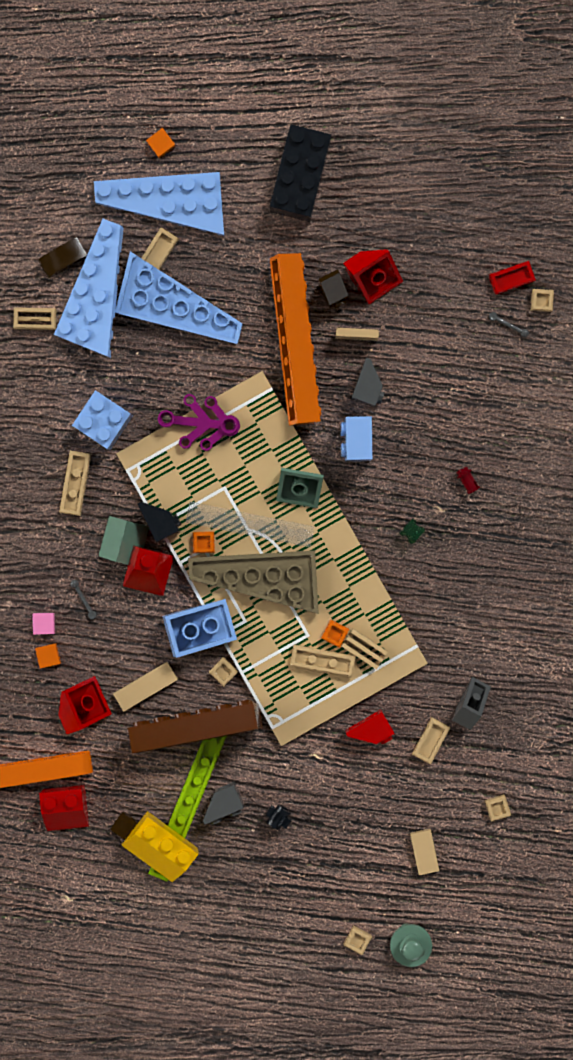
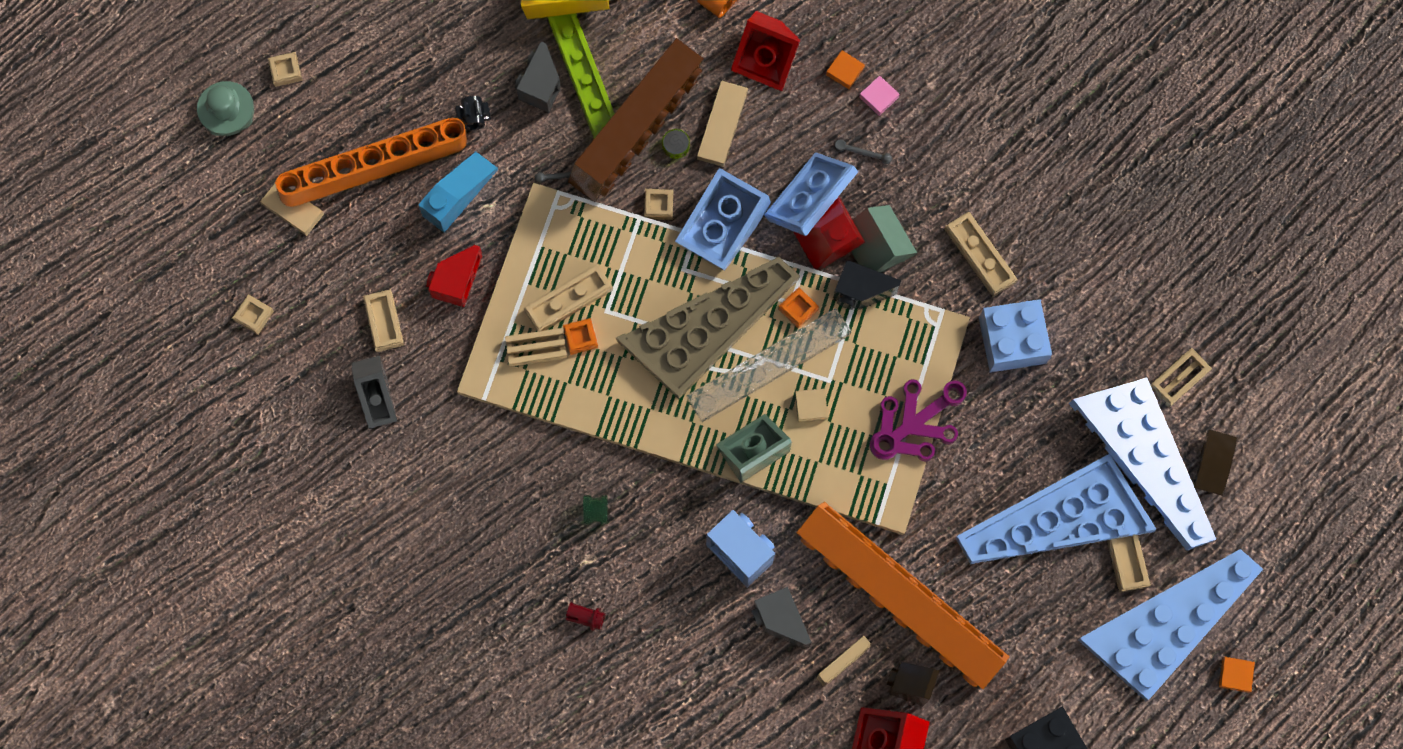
camera: 135 degrees right, 15 degrees down
none -> orange beam [275,118,467,207]
none -> dark azure slope [418,152,498,233]
none -> dark grey hinge [535,172,571,183]
none -> tile [662,129,690,159]
none -> light blue tile [764,152,858,236]
none -> tan tile [795,389,828,422]

